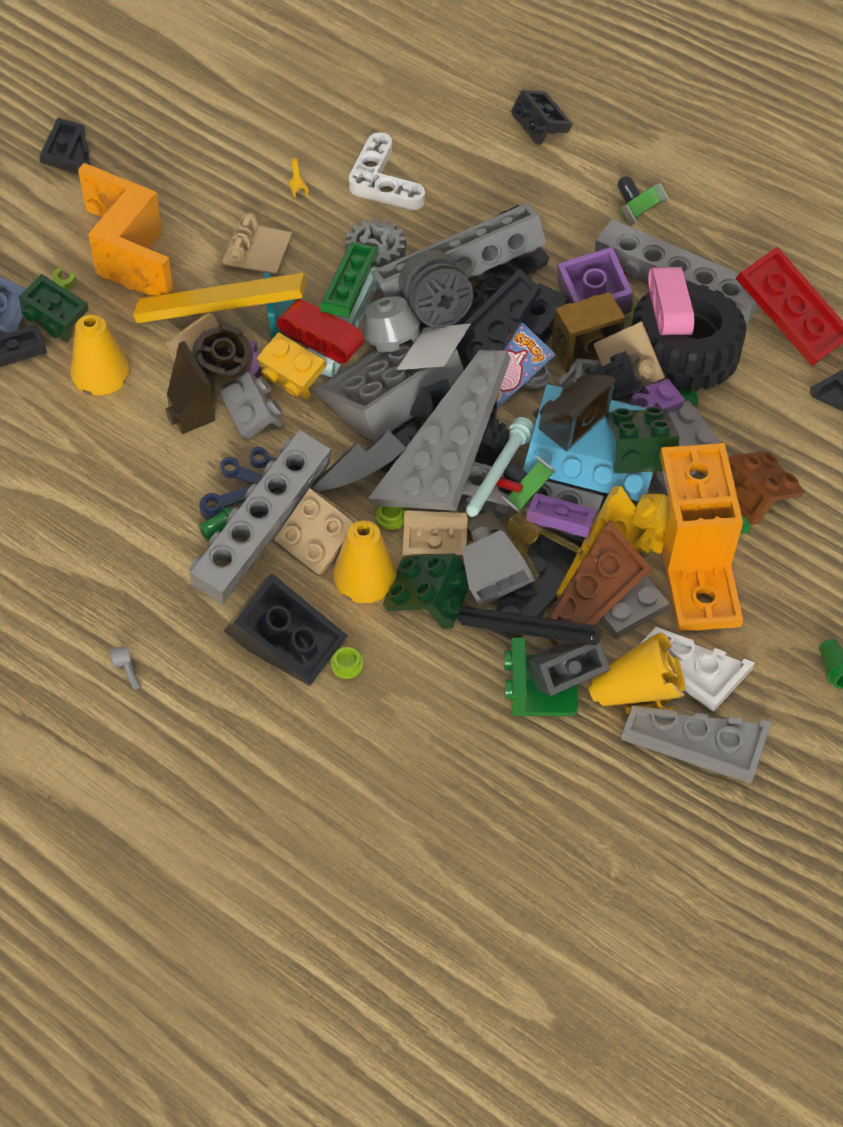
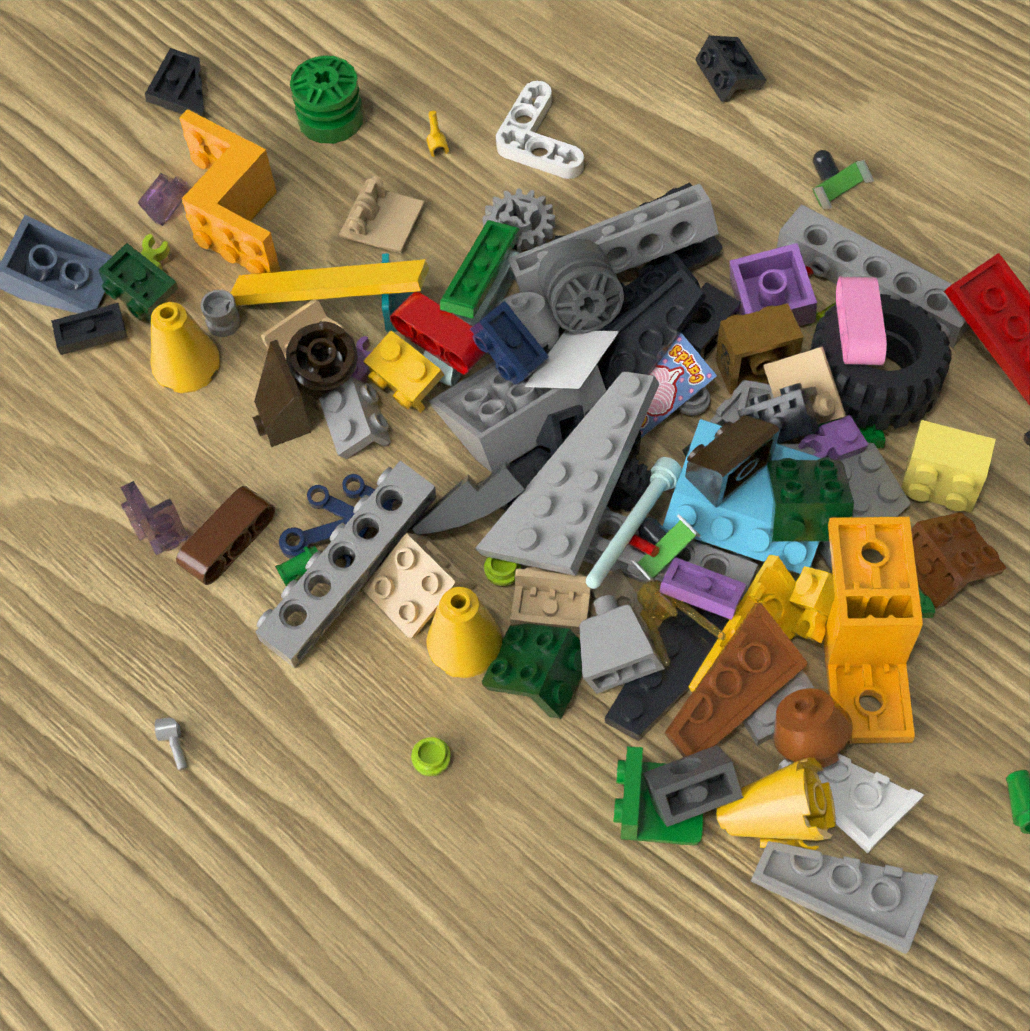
camera: 10 degrees right, 5 degrees up
black slope [224,573,347,686] -> none
black axle [457,606,602,645] -> none
none -> bracket [120,481,188,555]
none -> bracket [137,173,192,226]
none -> reddish brown beam [176,486,275,585]
none -> light grey wheel [200,290,241,337]
none -> green wheel [290,56,364,144]
none -> dark blue bracket [470,301,549,385]
none -> dark orange cone [773,688,852,768]
none -> light yellow brick [901,420,996,513]

